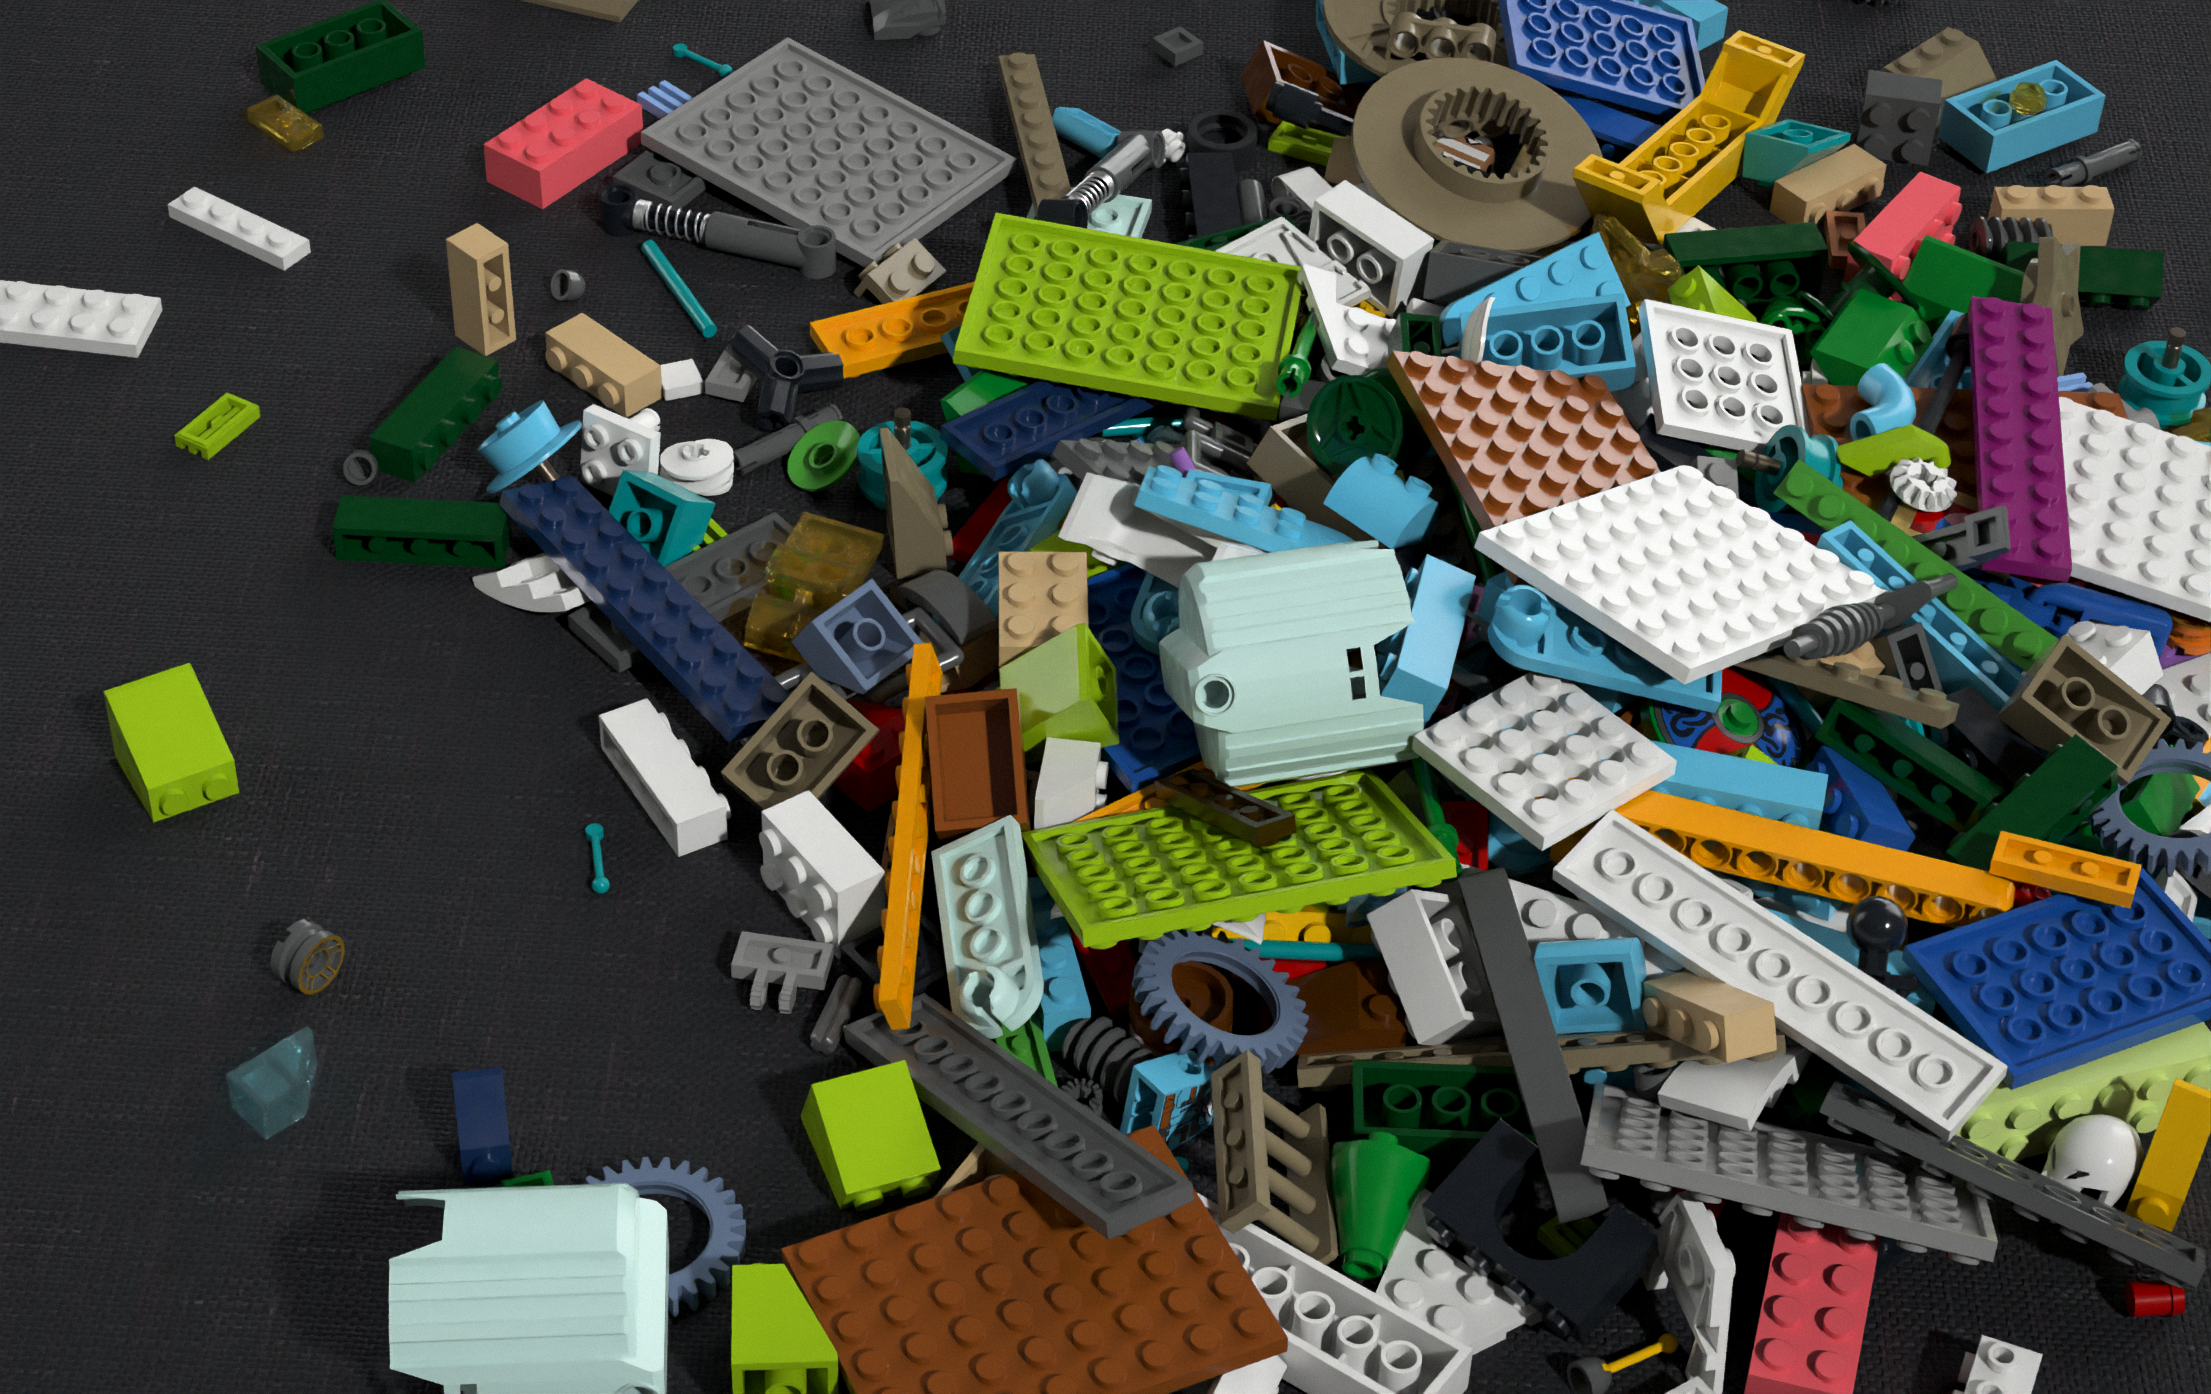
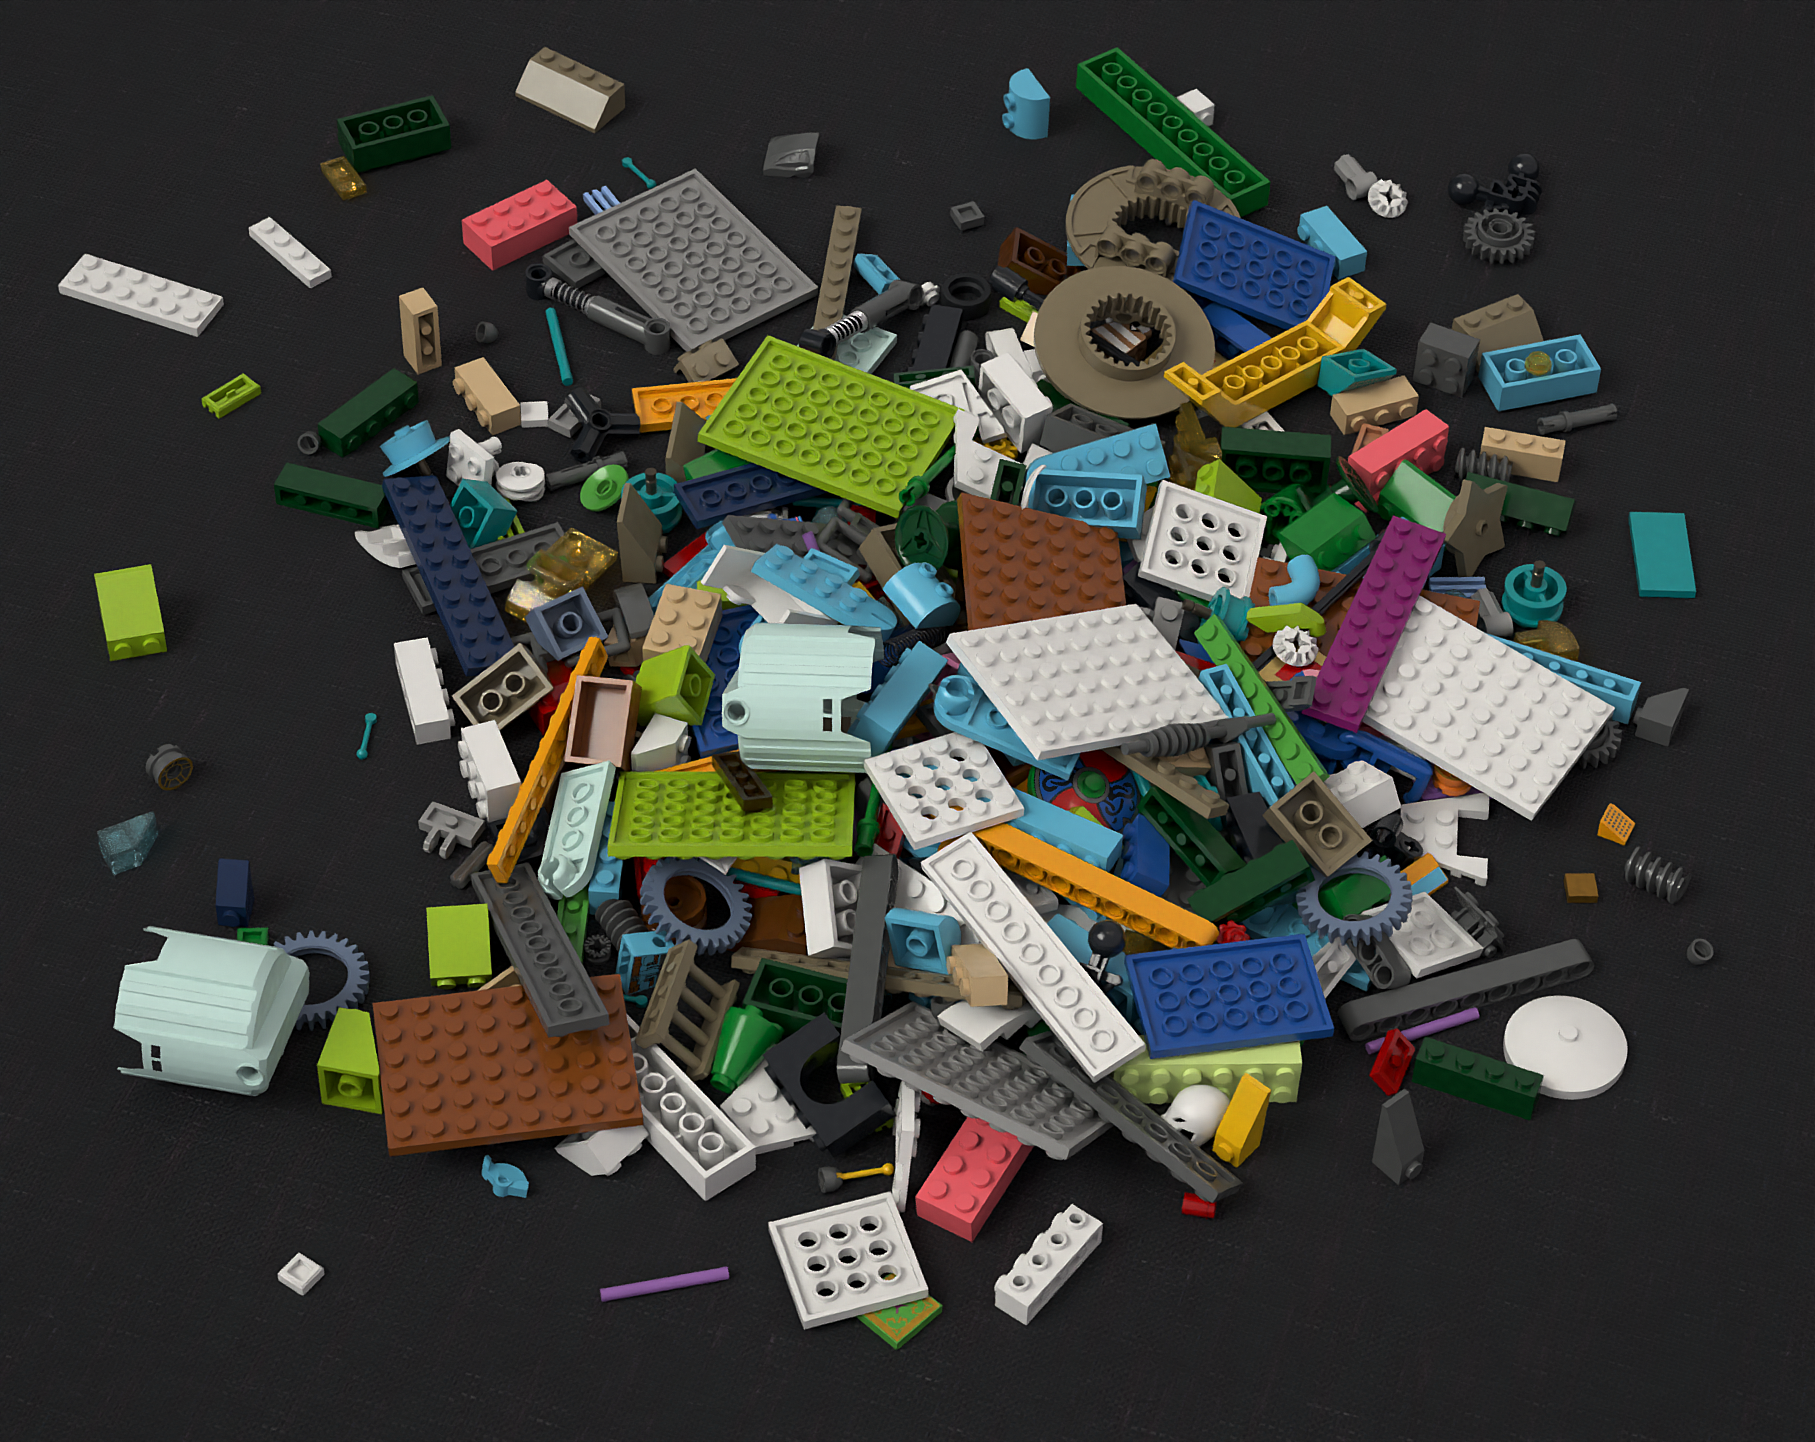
camera: 15 degrees right, 5 degrees up
light orange plate [1989,831,2142,909] -> none
none -> dark tan slope [665,402,714,483]

